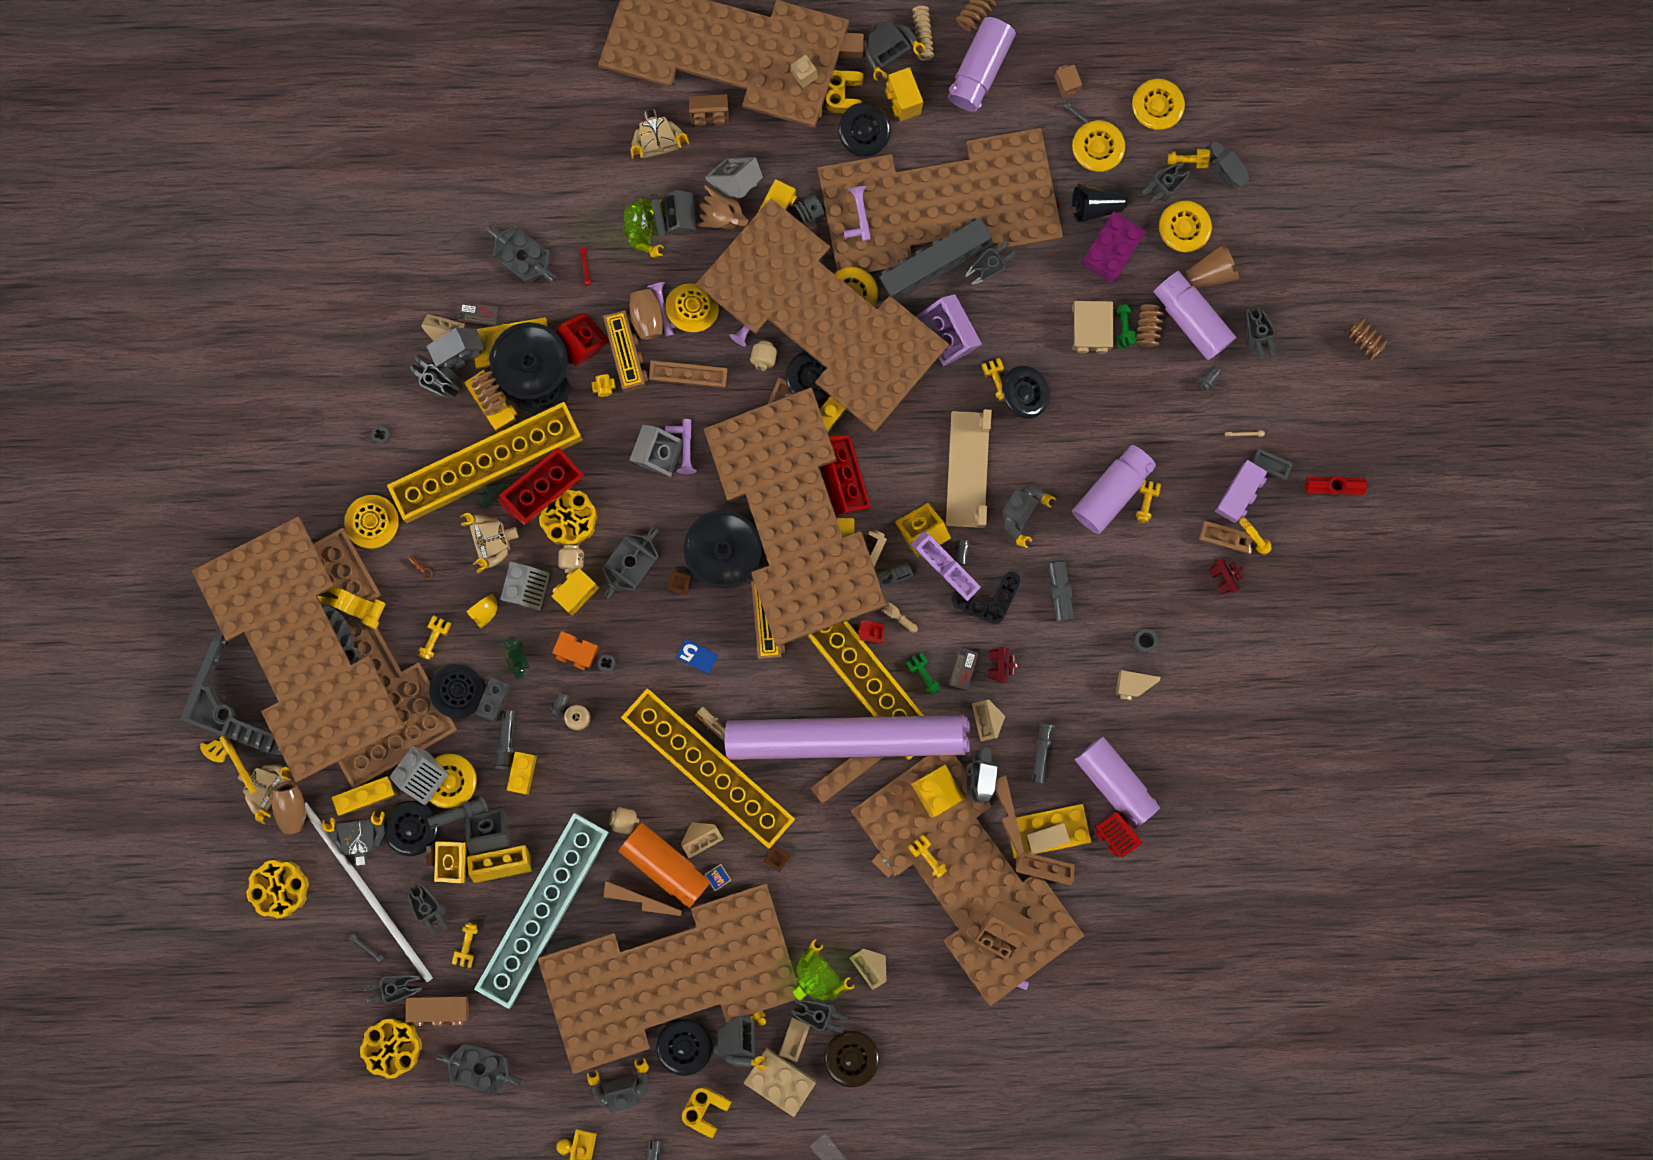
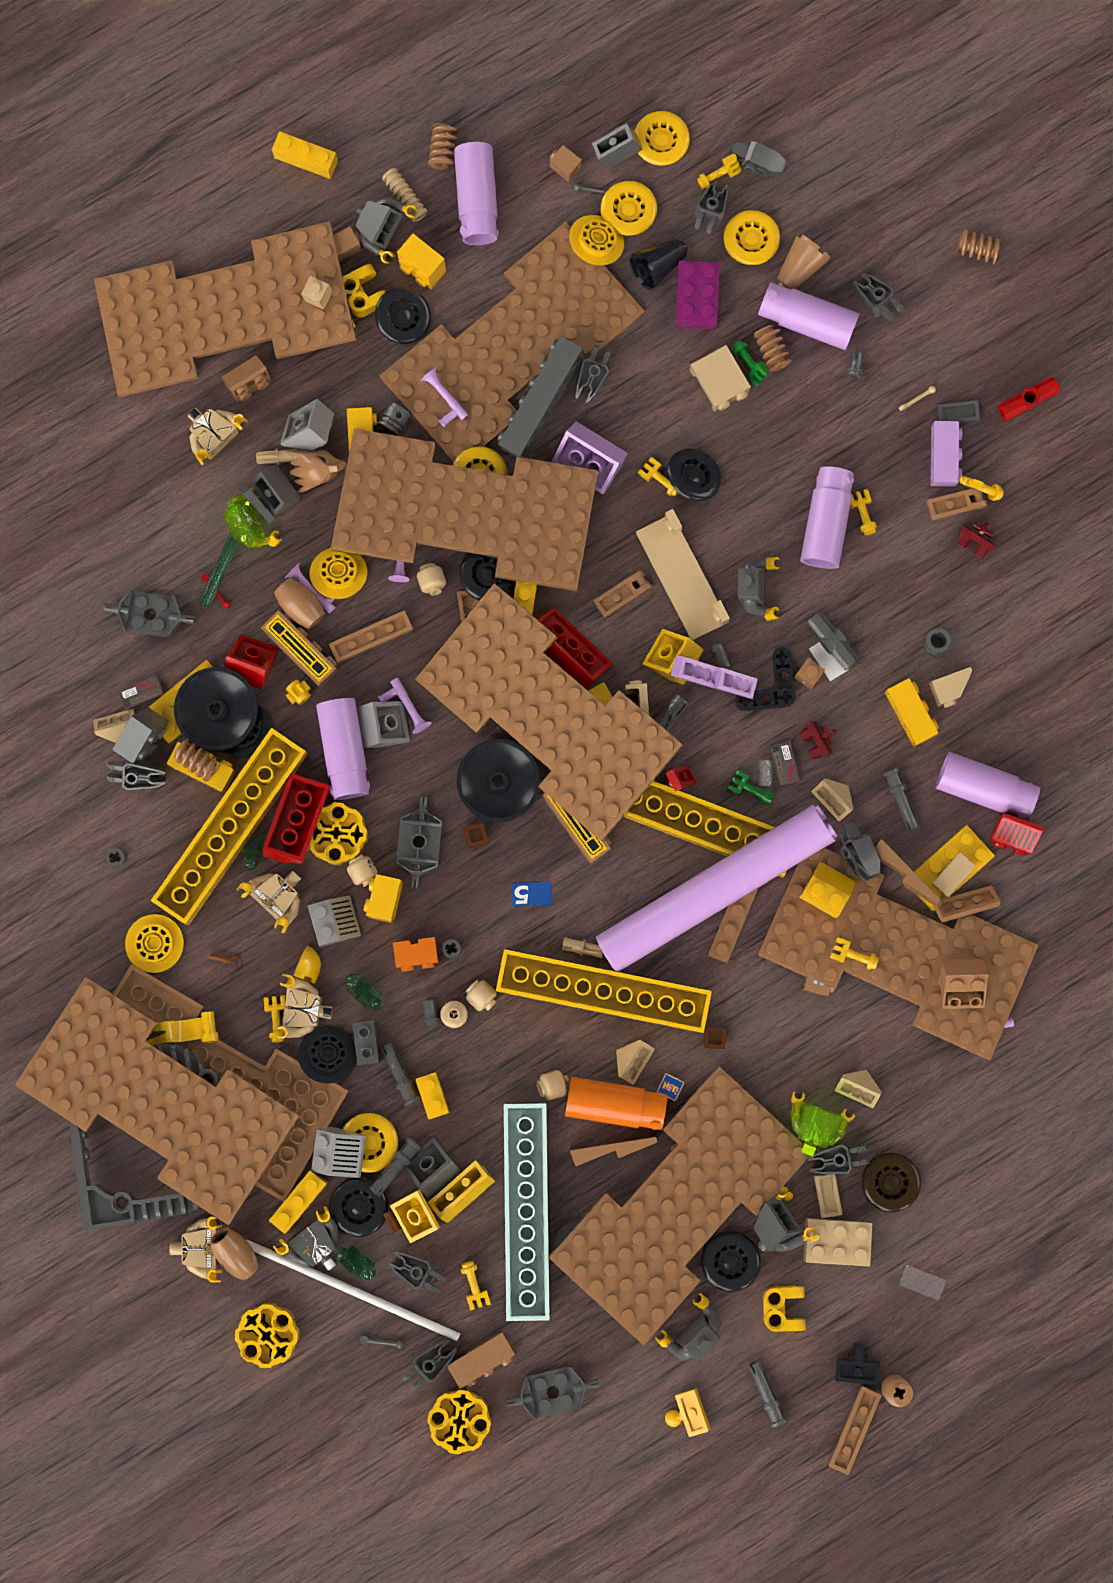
camera: 20 degrees left, 0 degrees up
yellow piece [200,736,257,794] -> none
tan piece [881,601,918,633] -> none
none -> clear green axle [199,531,241,608]
none -> tan axle [256,448,297,465]
none -> tan torso [274,974,333,1039]
none -> lavender piece [316,698,370,800]
none -> clear green piece [335,1245,376,1281]
none -> tan head [465,980,497,1011]
none -> yellow wheel [569,215,624,266]
none -> dark grey brick [592,123,643,169]
none -> medium nougat plate [593,570,653,619]
none -> clear pin [757,760,774,786]
none -> medium nougat brick [794,658,825,690]
none -> white sticker [809,642,849,681]
none -> yellow brick [885,679,939,747]

